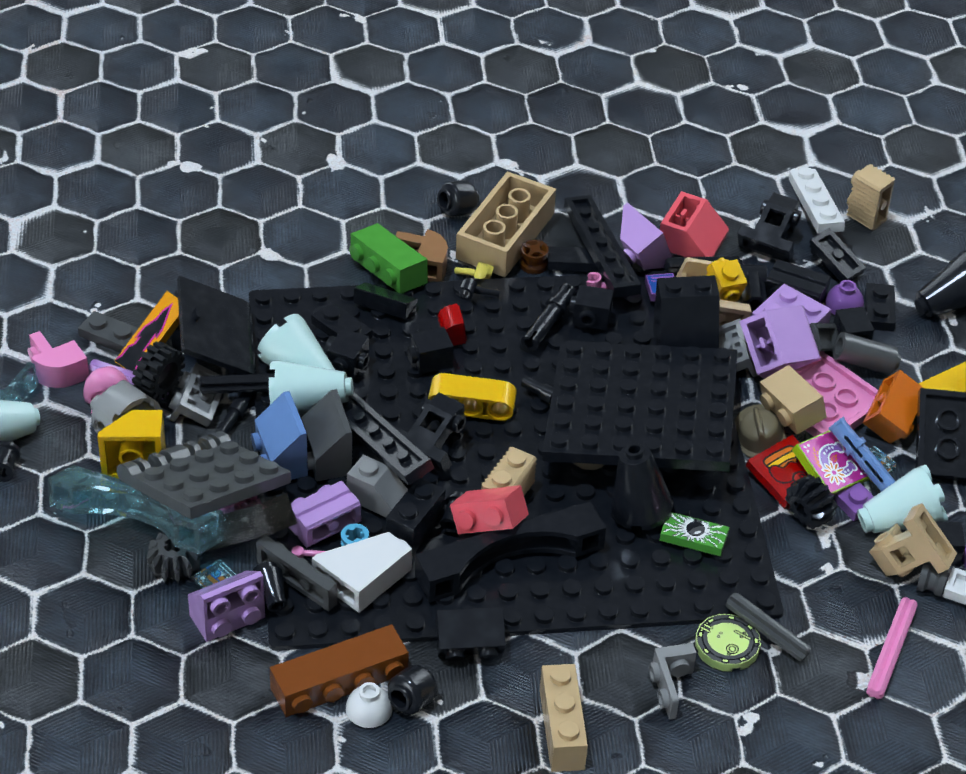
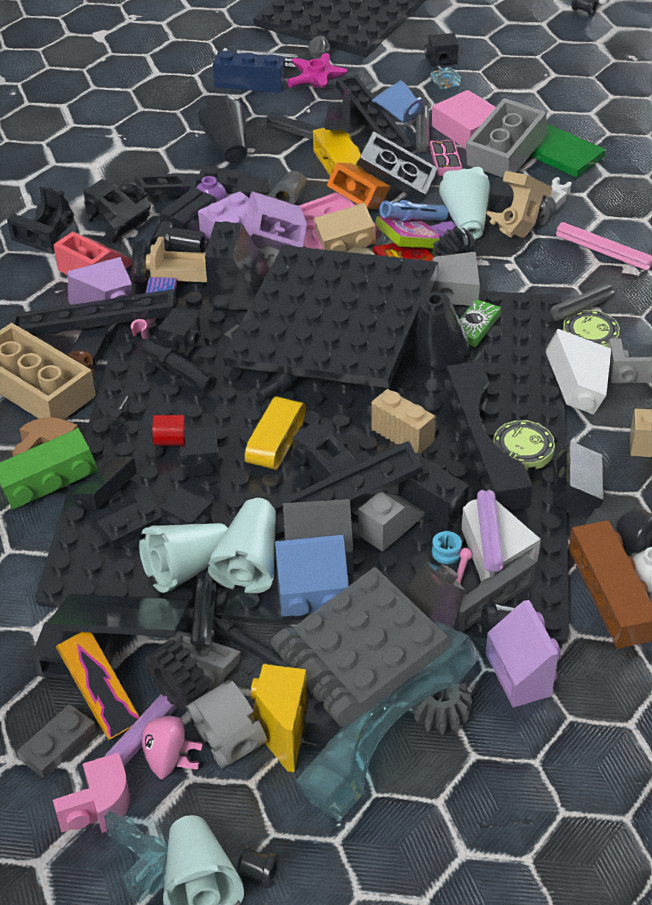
camera: 75 degrees left, 0 degrees up
clear light blue tile [194,559,237,588] -> none
lavender brick [287,481,361,548] -> none
coral brick [450,485,529,534] -> none
light yellow hand [454,262,494,279] -> none
yellow brick [706,257,748,302] -> none
white plate [789,167,845,233] -> none
tan brick [846,164,895,231] -> none
none -> black tile [7,186,75,254]
none -> light grey torso [432,252,480,306]
none -> lavender axle [477,490,503,572]
none -> tile [493,421,555,471]
none -> white slope [546,329,611,414]

